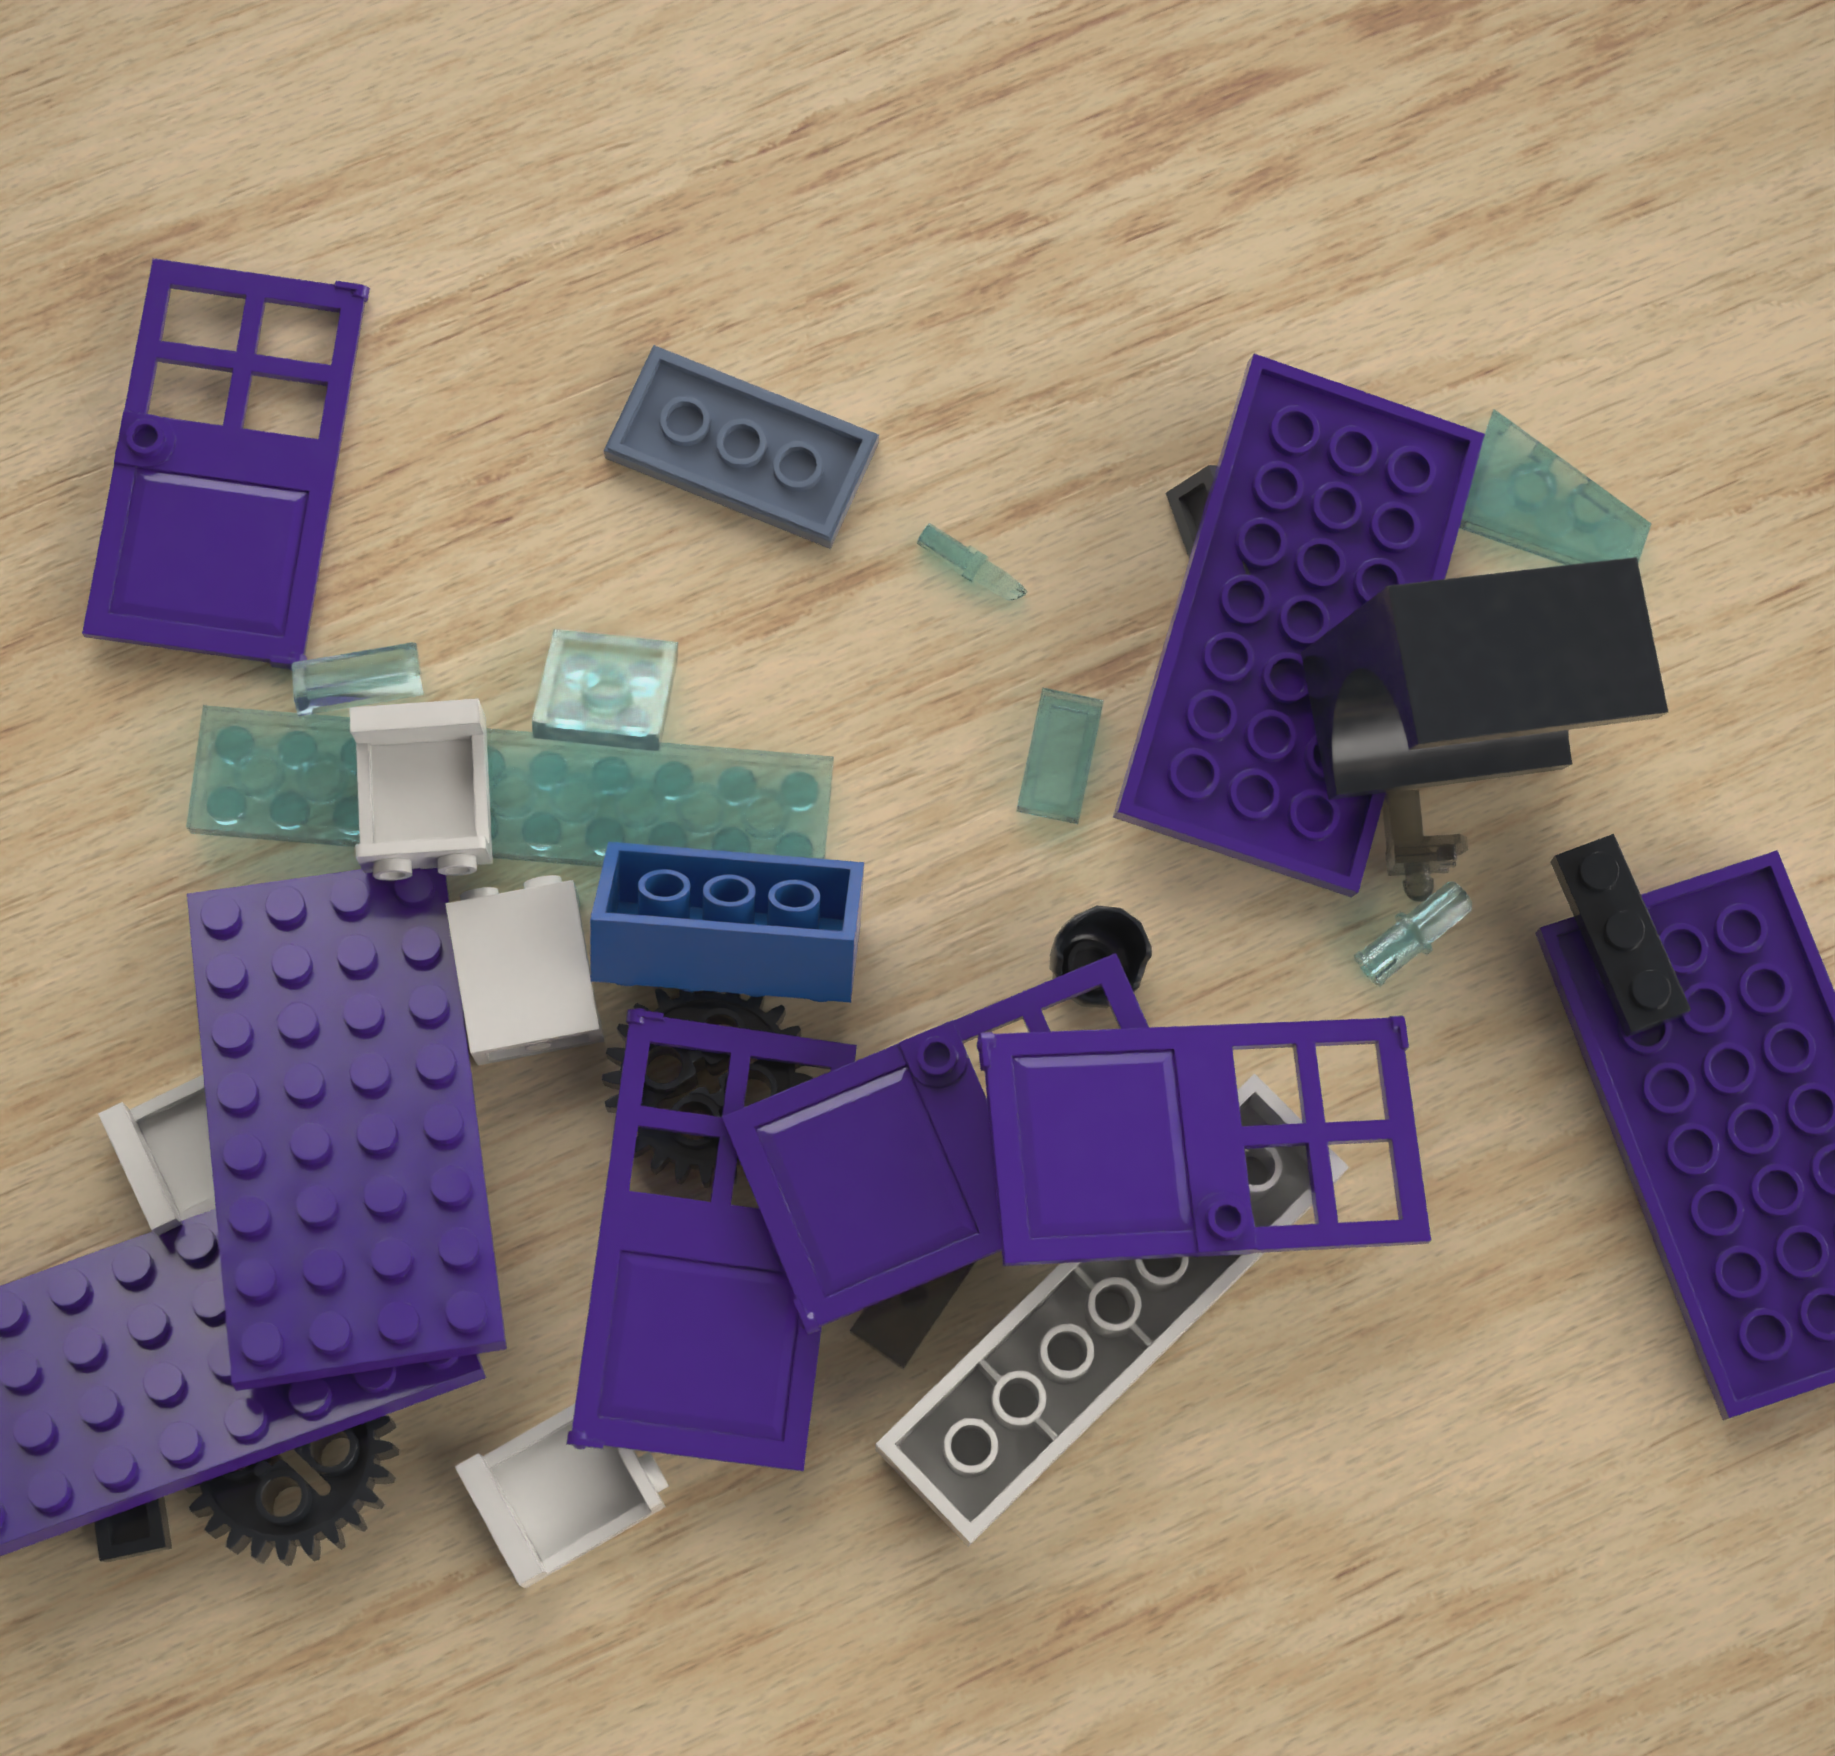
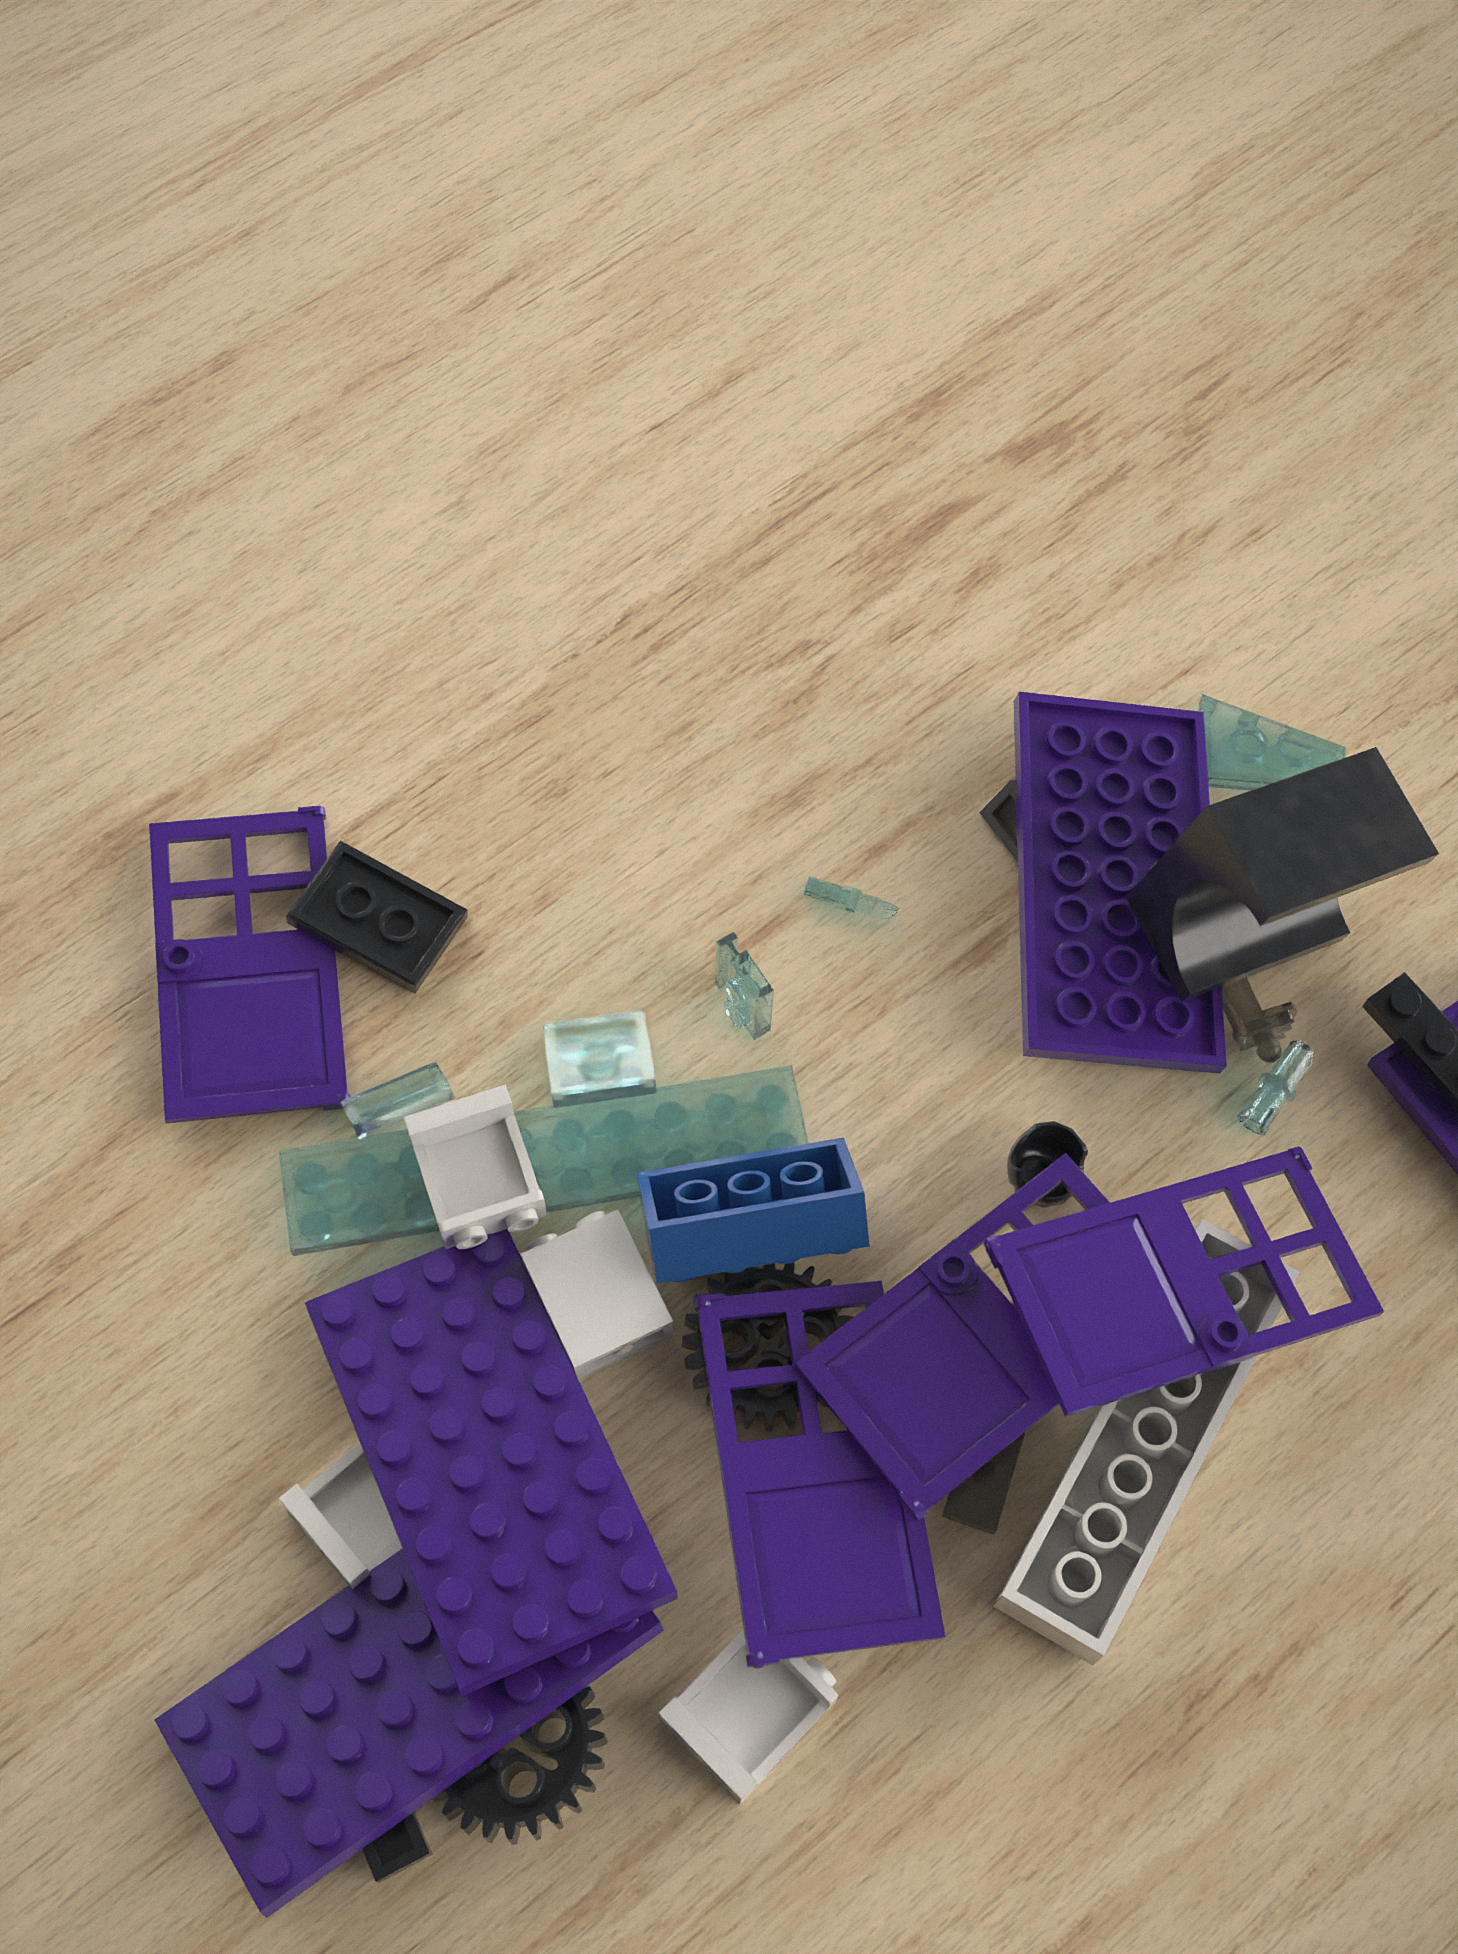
camera: 15 degrees left, 10 degrees down
sand blue tile [604,345,879,549] -> none
clear light blue tile [1016,687,1104,824] -> none
none -> black tile [286,840,468,994]
none -> clear light blue plate [715,932,774,1040]

